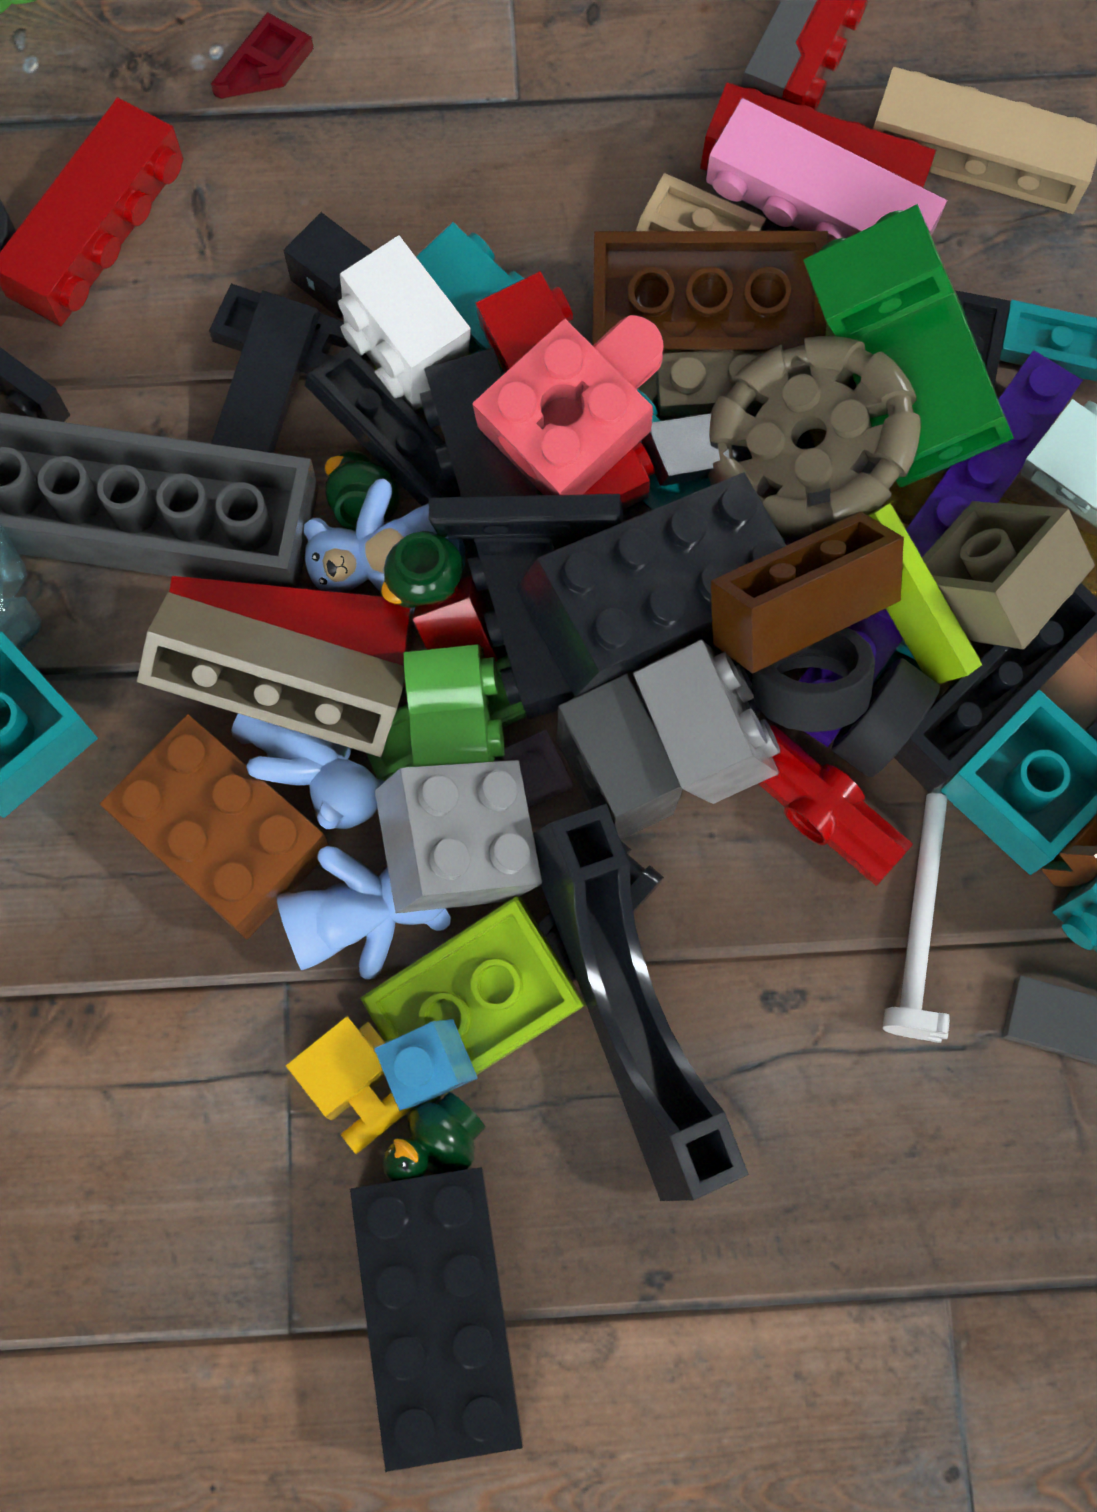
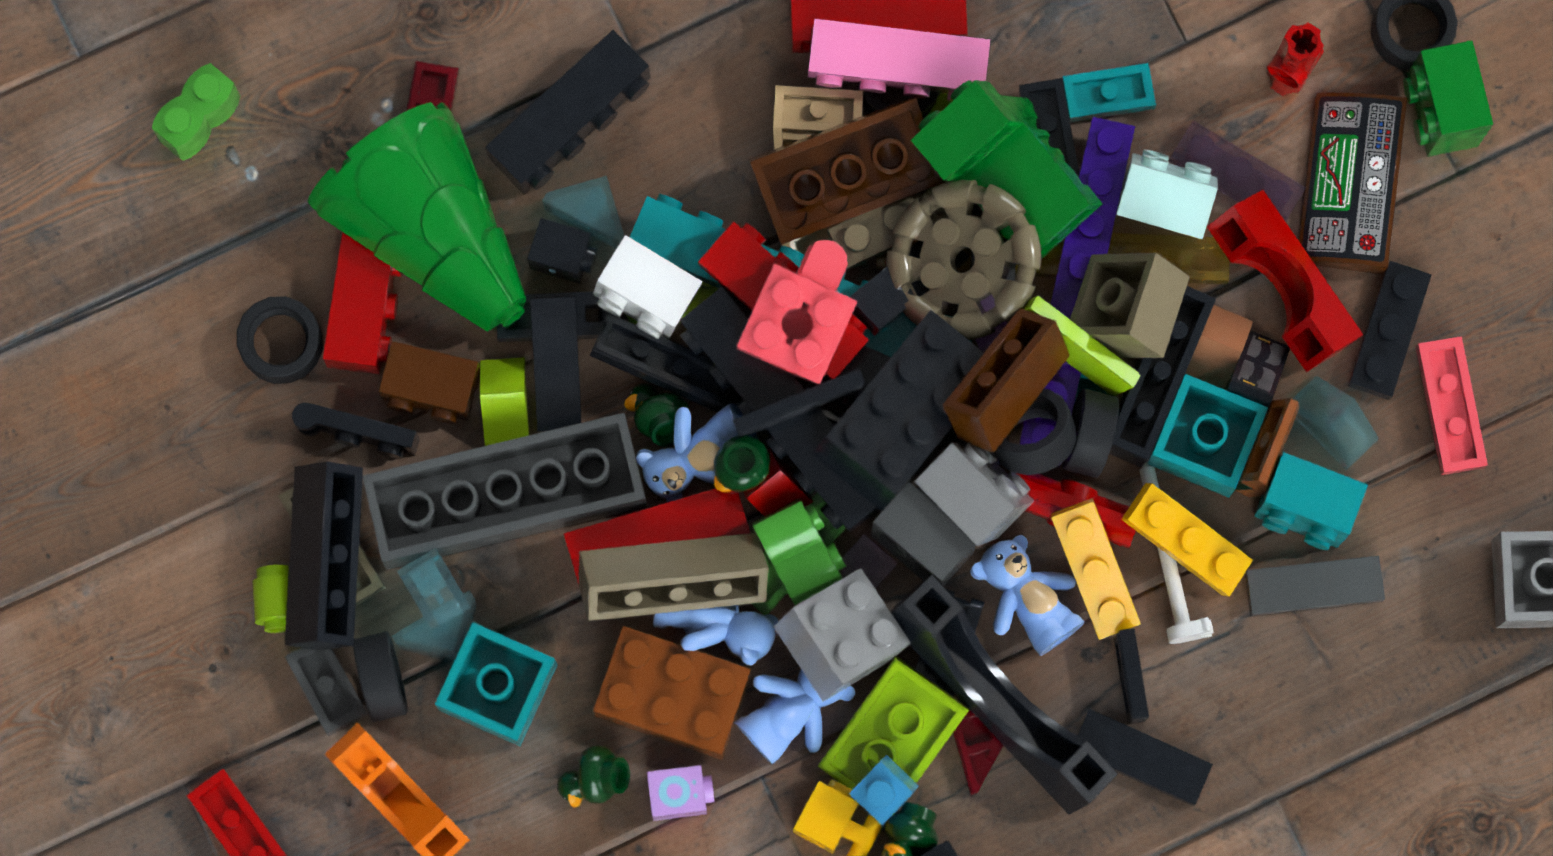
camera: 20 degrees left, 5 degrees up
none -> green cone [307,102,526,332]
none -> reddish brown brick [379,341,480,424]
none -> lime slope [480,358,529,446]
none -> black brick [485,30,651,194]
none -> clear light blue slope [542,176,624,249]
none -> dark green animal [557,746,630,808]
none -> lavender brick [647,765,715,821]
none -> dark red tile [952,710,1004,796]
none -> light blue piece [970,535,1085,656]
none -> yellow plate [1051,498,1141,640]
none -> black tile [1077,709,1213,807]
none -> black tile [1113,628,1149,724]
none -> yellow plate [1121,483,1253,597]

